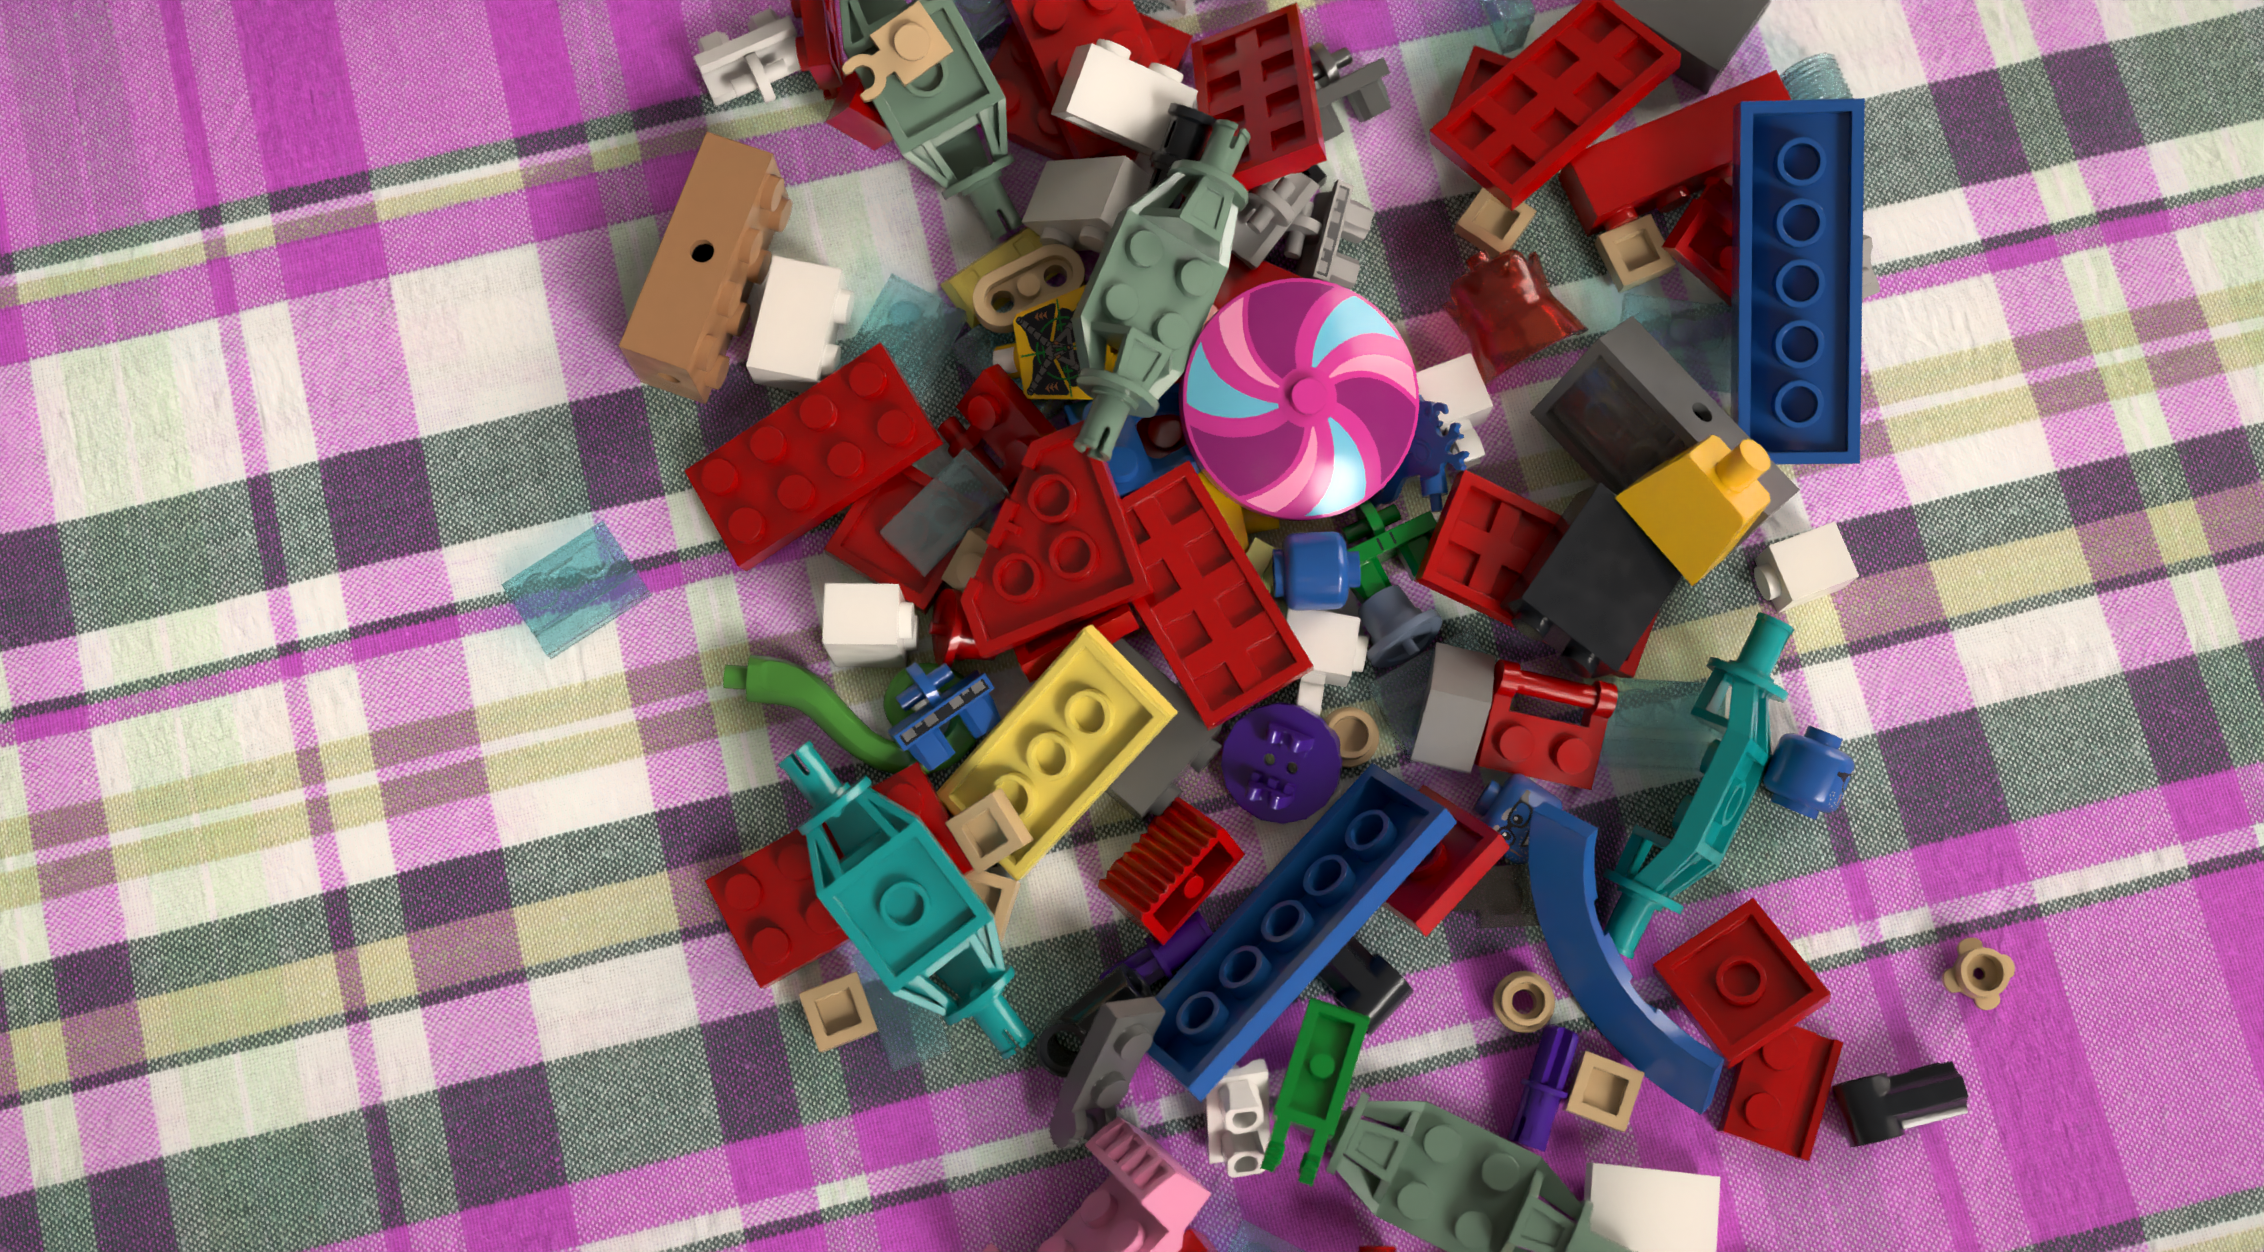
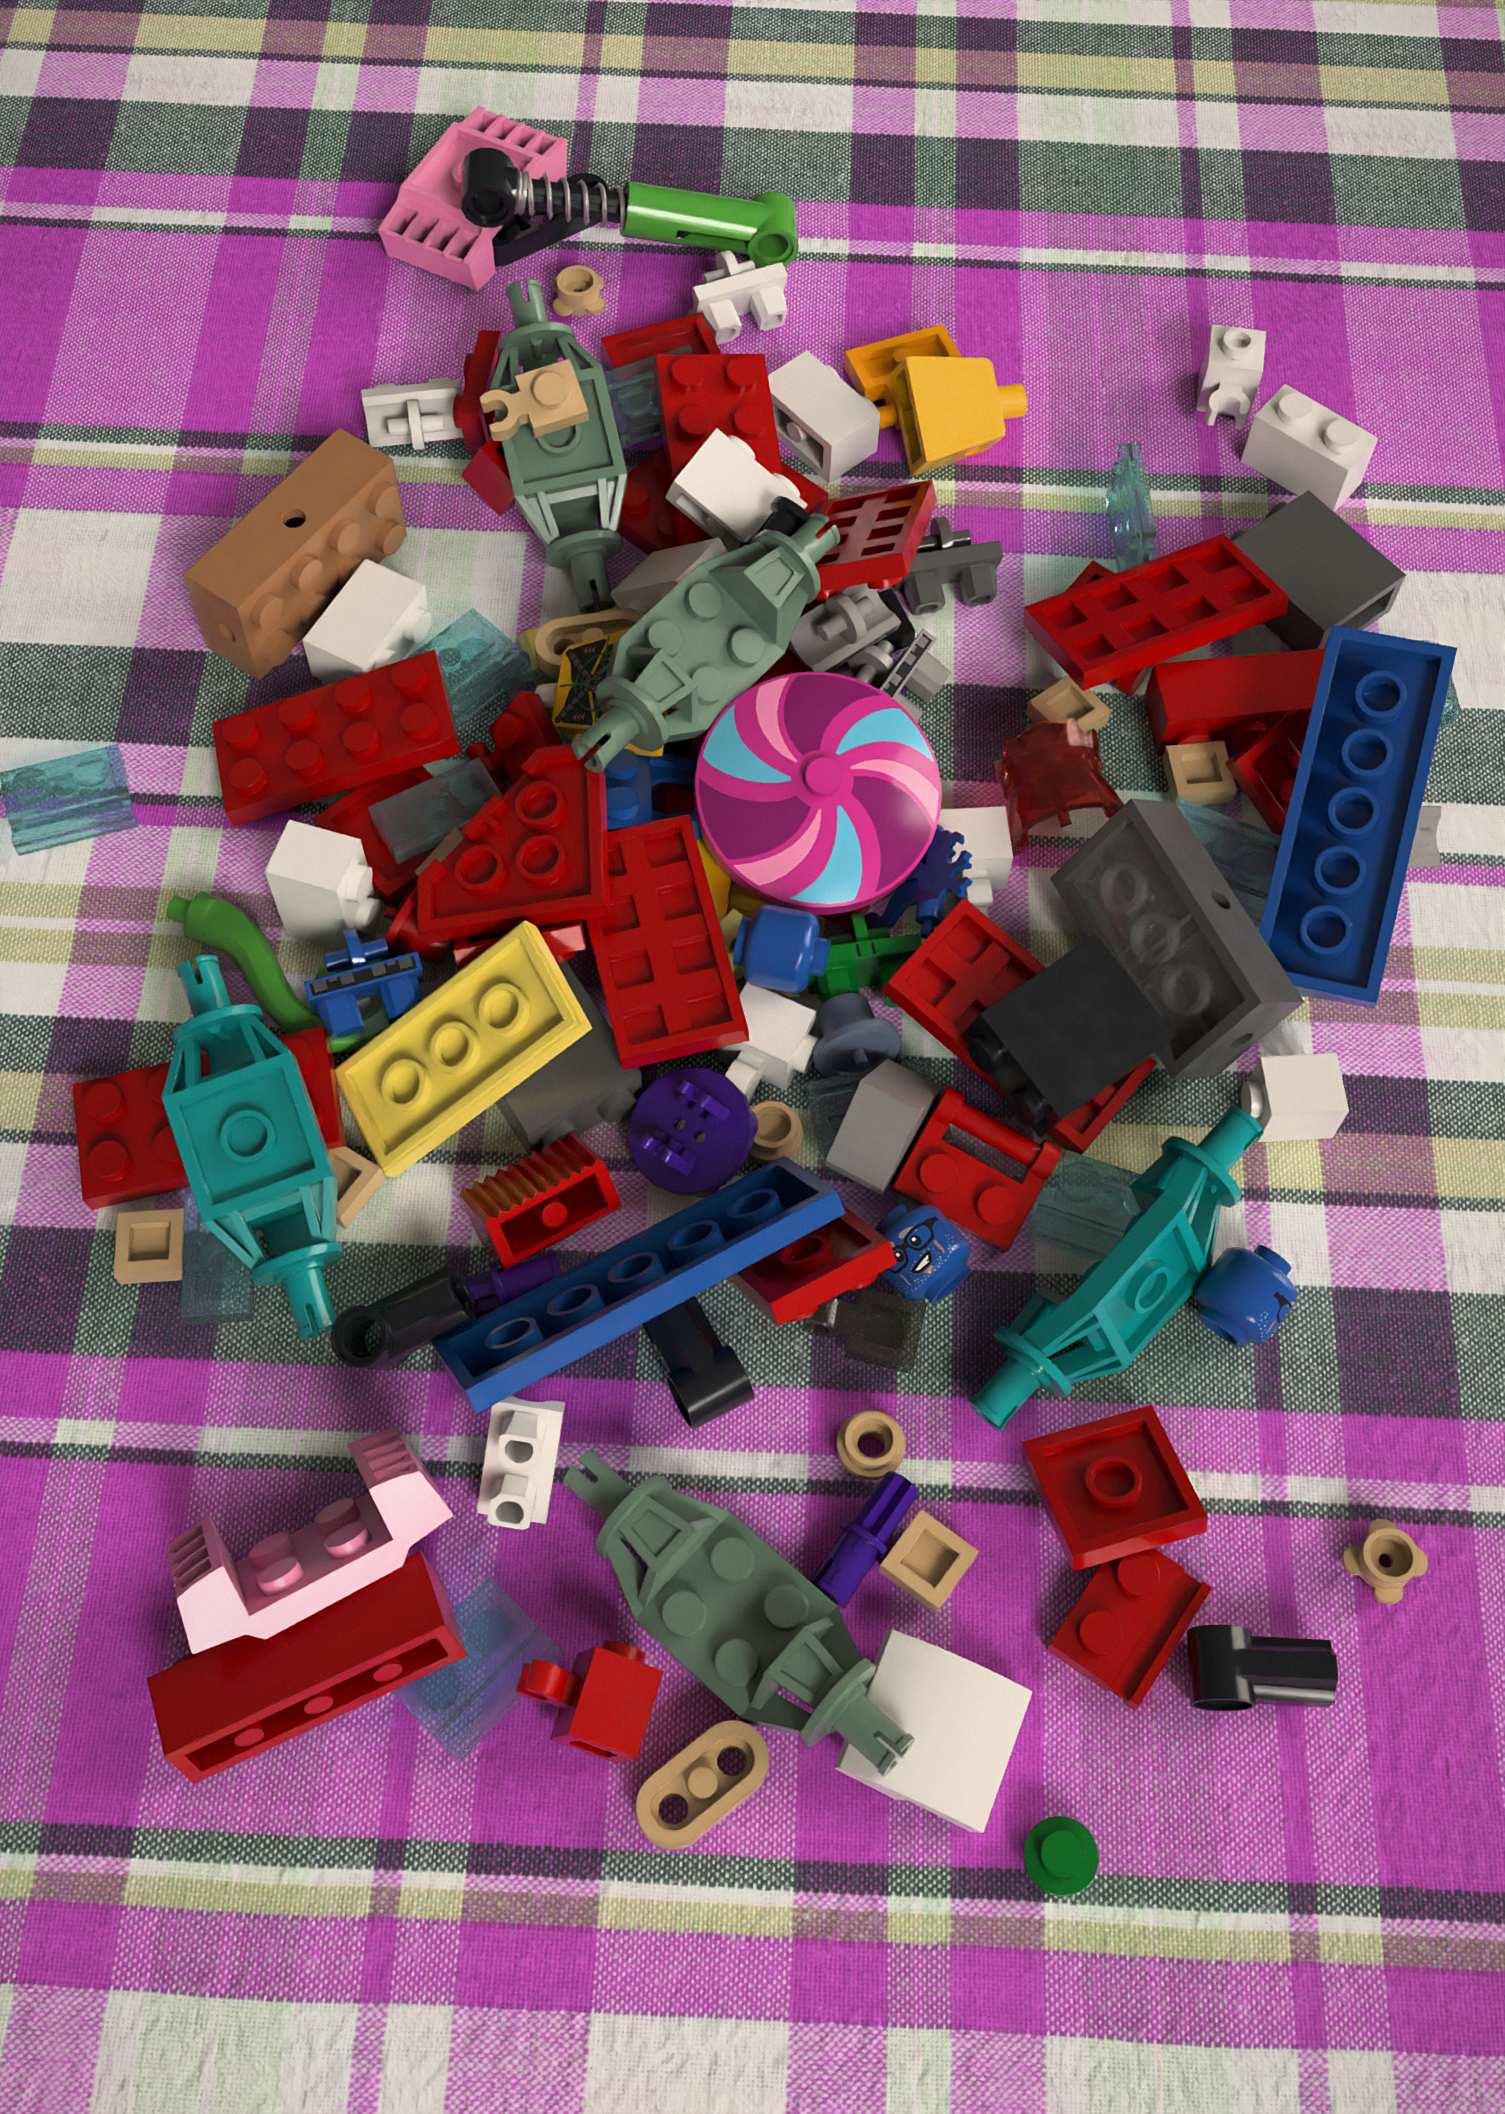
camera: 15 degrees right, 15 degrees down
tan plate [945,788,1033,875] -> none
dark grey hinge [1048,996,1166,1150] -> none
green hinge [1260,997,1370,1186] -> none
blue tile [1528,801,1725,1115] -> none
yellow torso [1615,435,1771,586] -> none

